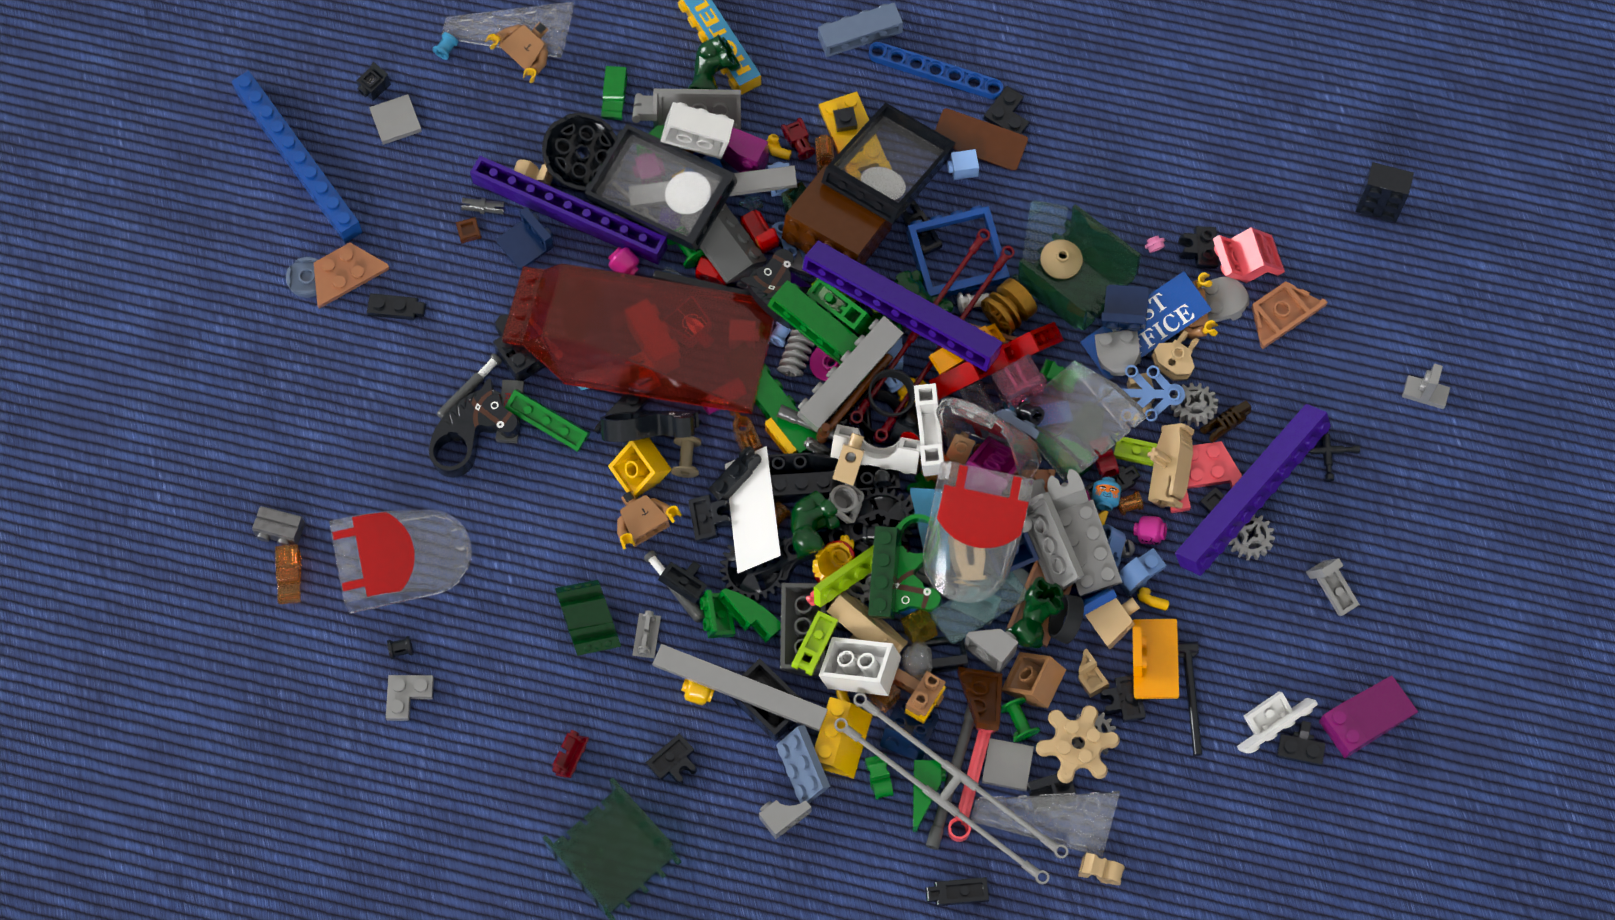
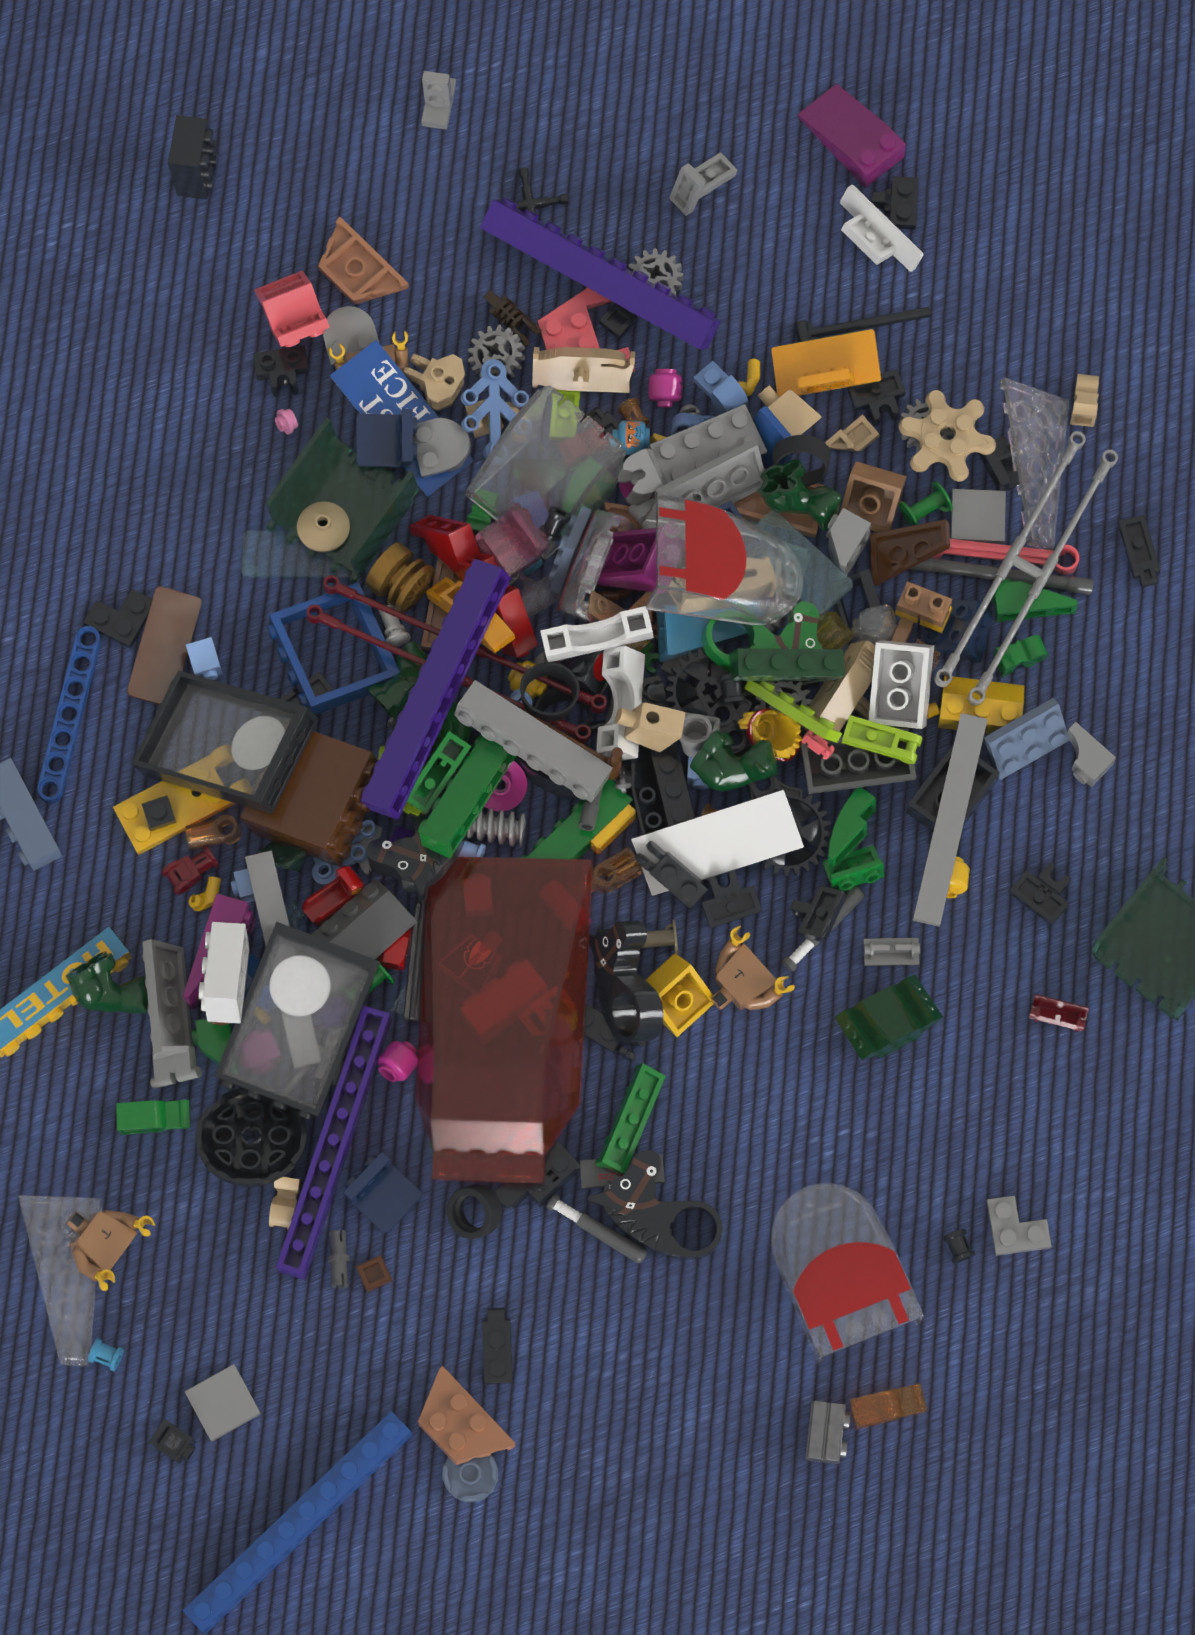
camera: 95 degrees left, 5 degrees up
none -> black tyre [447,1184,502,1240]

